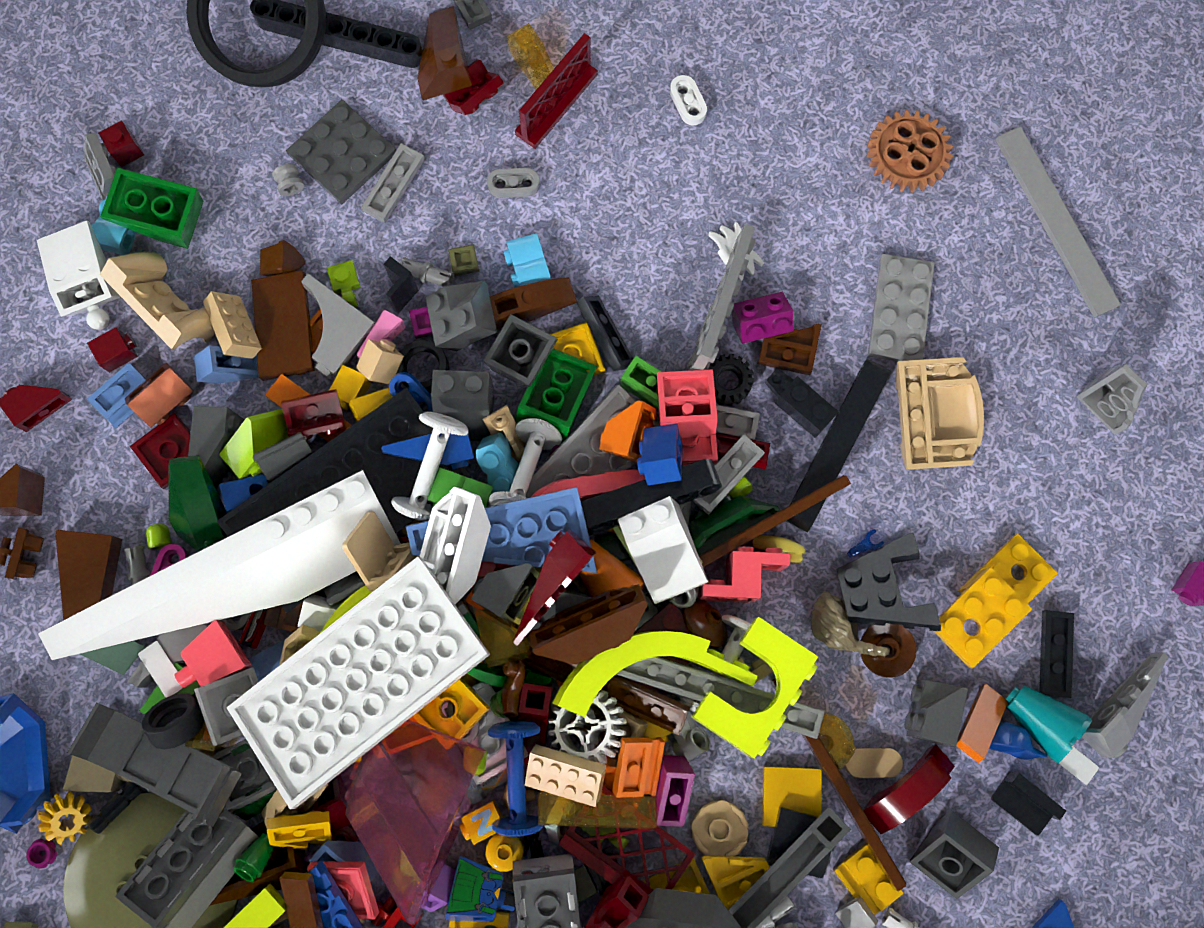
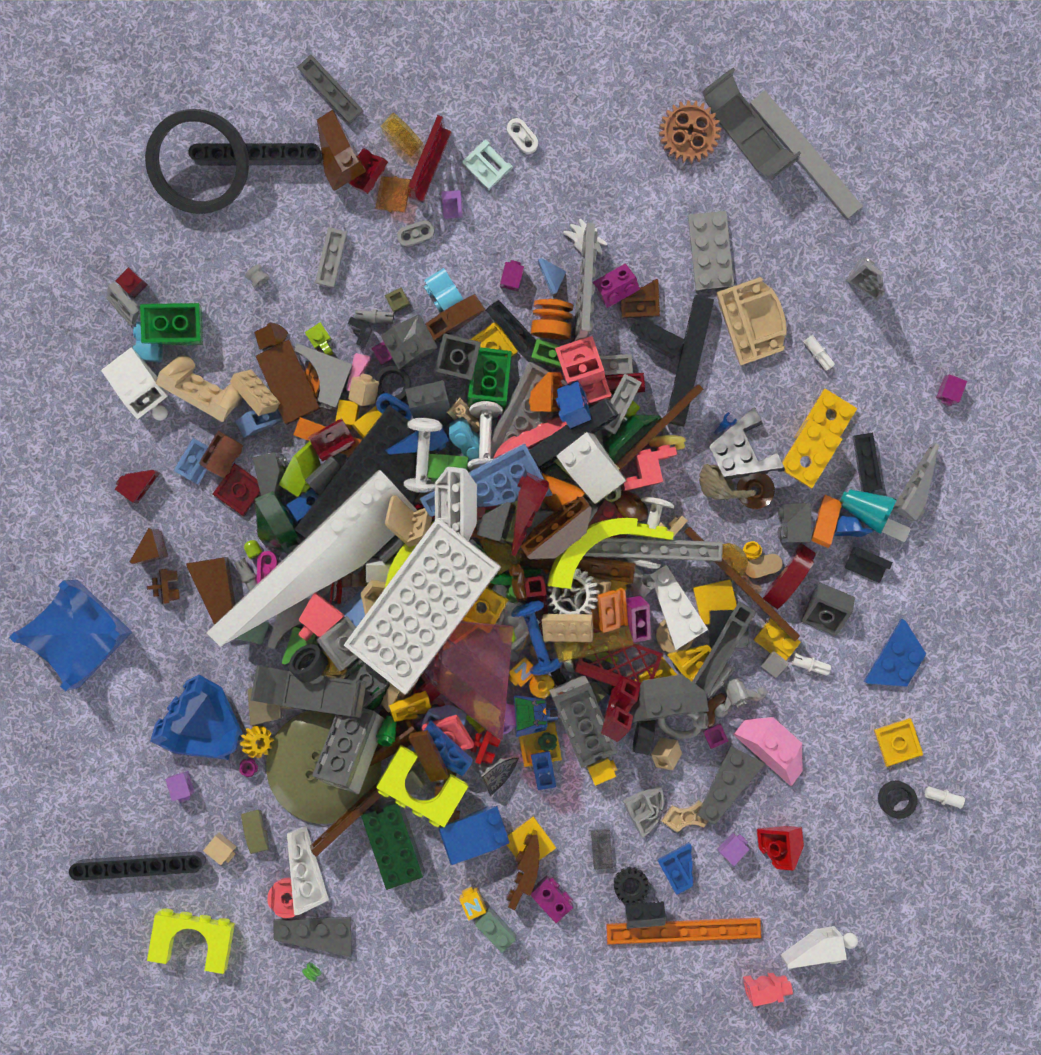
camera: 10 degrees left, 10 degrees up
dark red brick [87,327,138,373] -> none
black axle [87,782,142,834] -> none
white sticker [138,641,183,698] -> none
dark grey plate [286,99,396,205] -> none
neon yellow arch [691,617,818,758] -> none
black tyre [708,354,754,406] -> none
none -> clear orange piece [375,176,411,213]
none -> medium lavender panel [441,190,463,219]
none -> light aqua plate [462,140,513,191]
none -> magenta brick [500,260,524,292]
none -> orange wheel [531,299,573,340]
none -> medium blue slope [538,258,566,298]
none -> white wing [650,565,708,651]
none -> dark grey windscreen [702,67,801,181]
none -> yellow plate [743,541,762,560]
none -> white axle [803,335,835,371]

